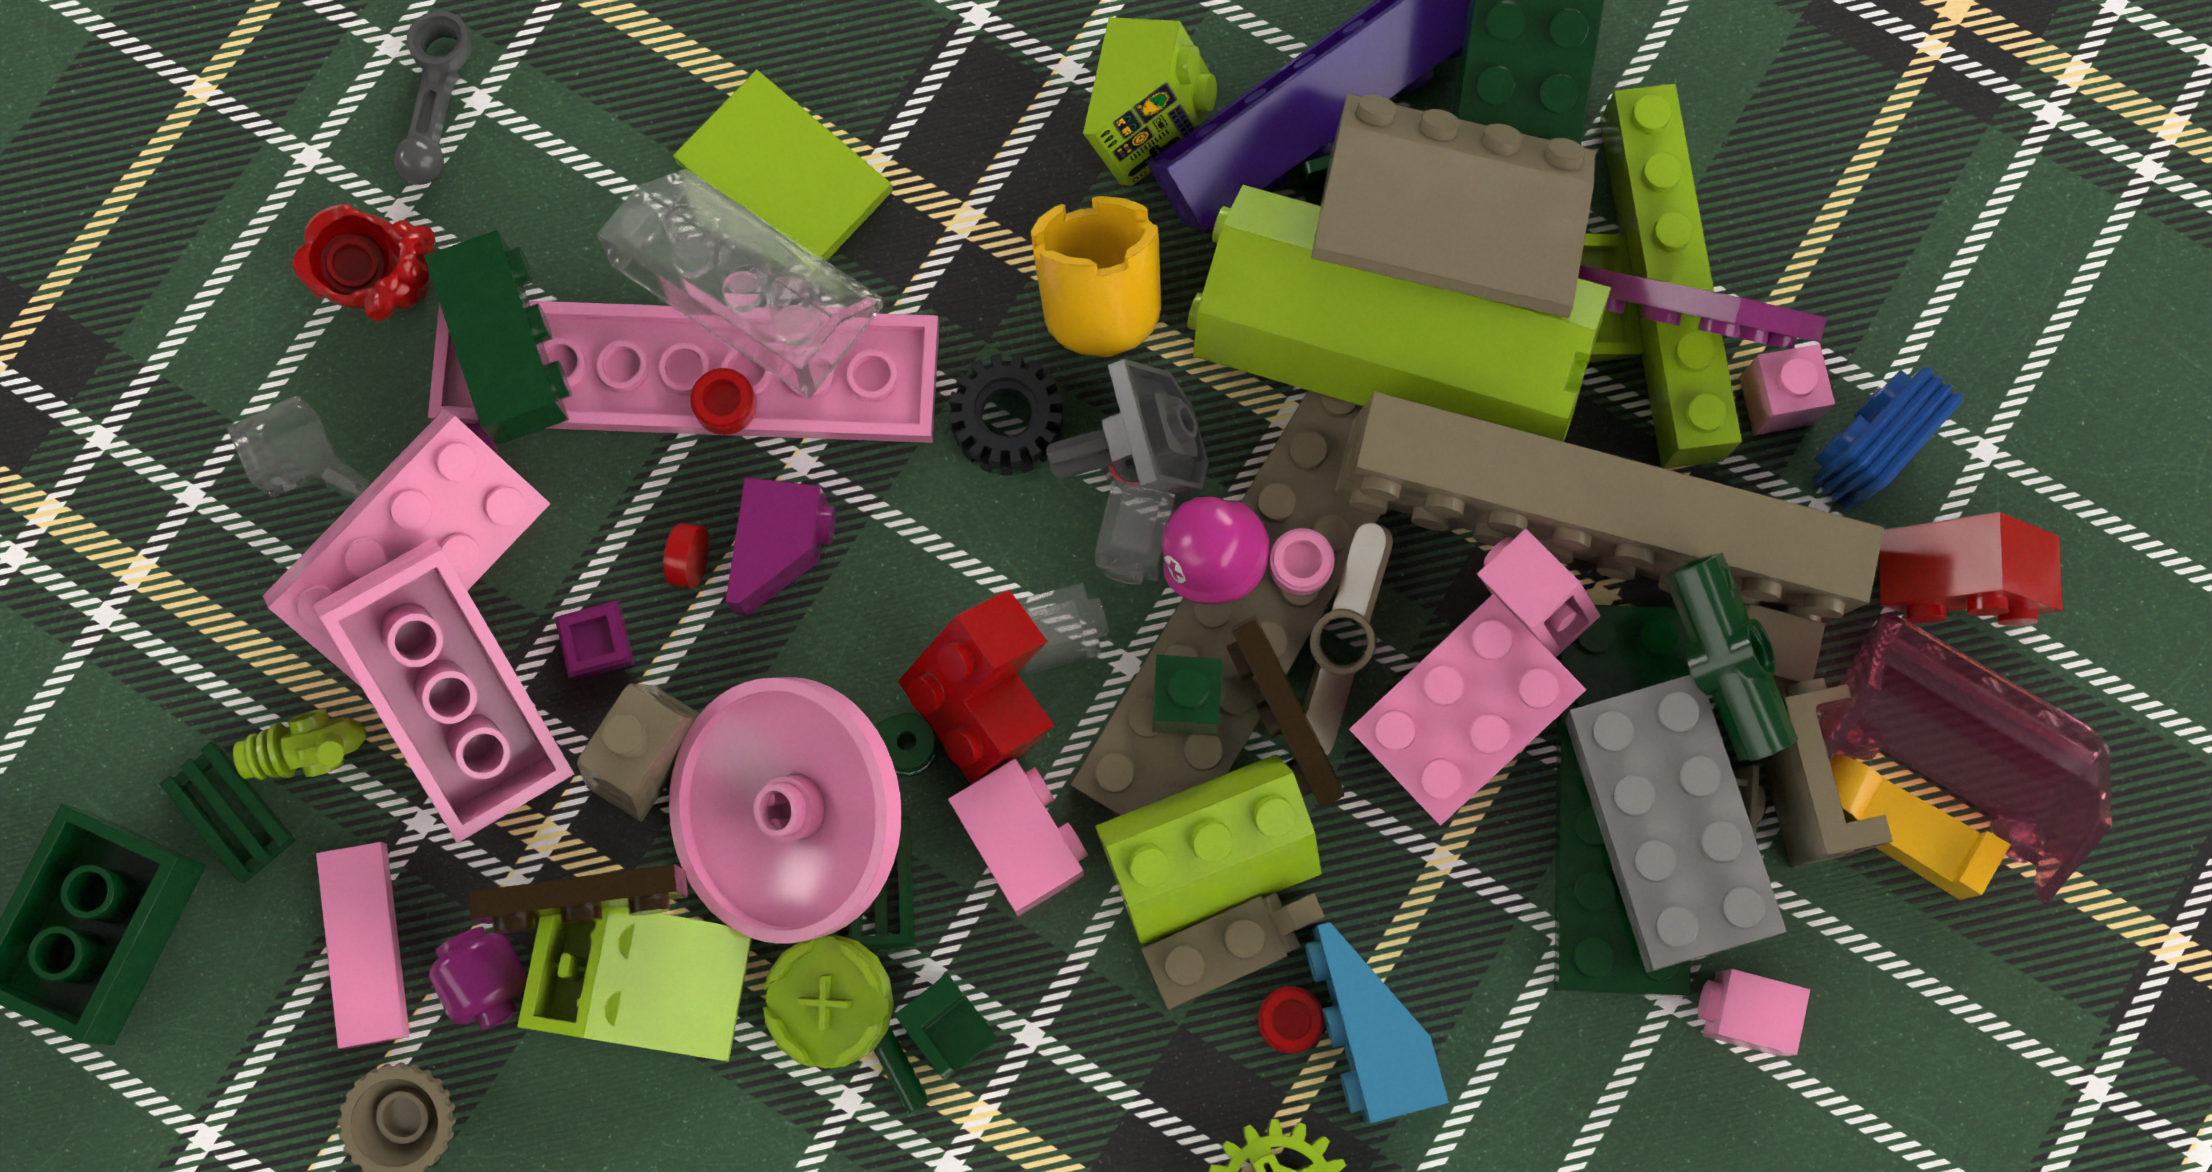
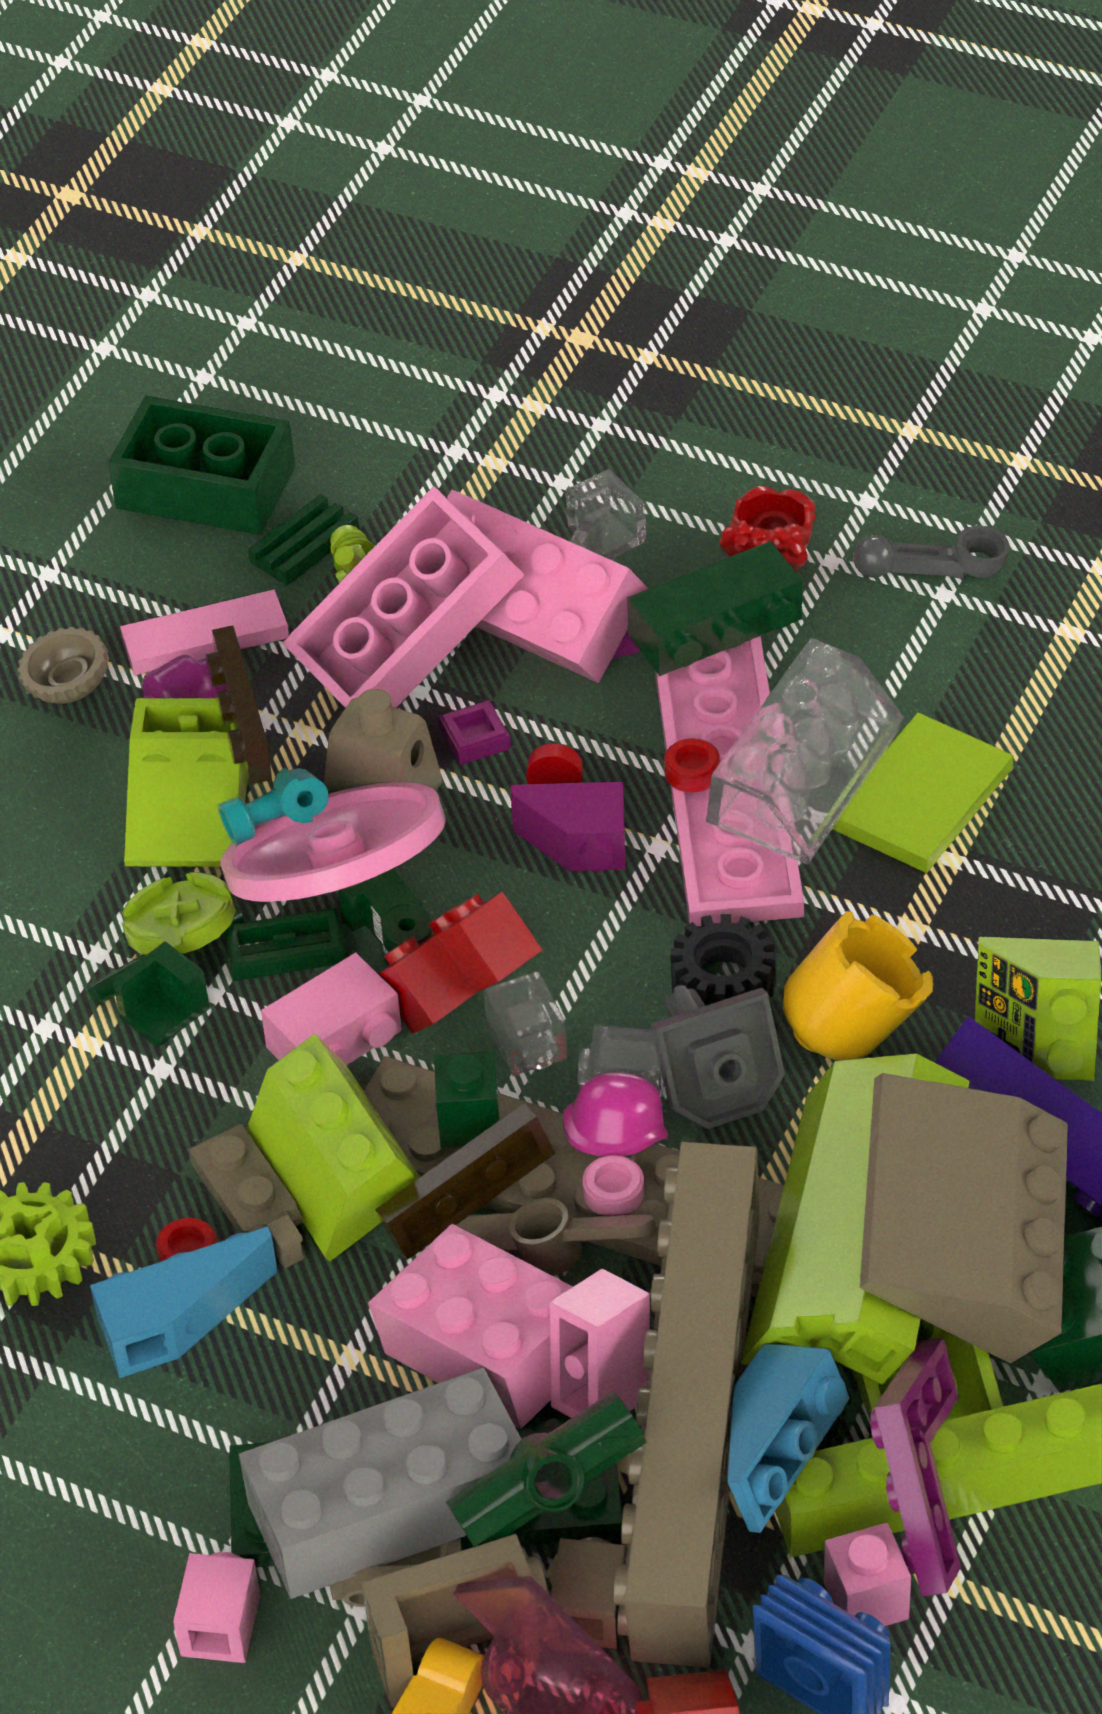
camera: 85 degrees right, 30 degrees down
none -> teal leg [218,768,329,846]
none -> dark azure slope [727,1343,850,1533]

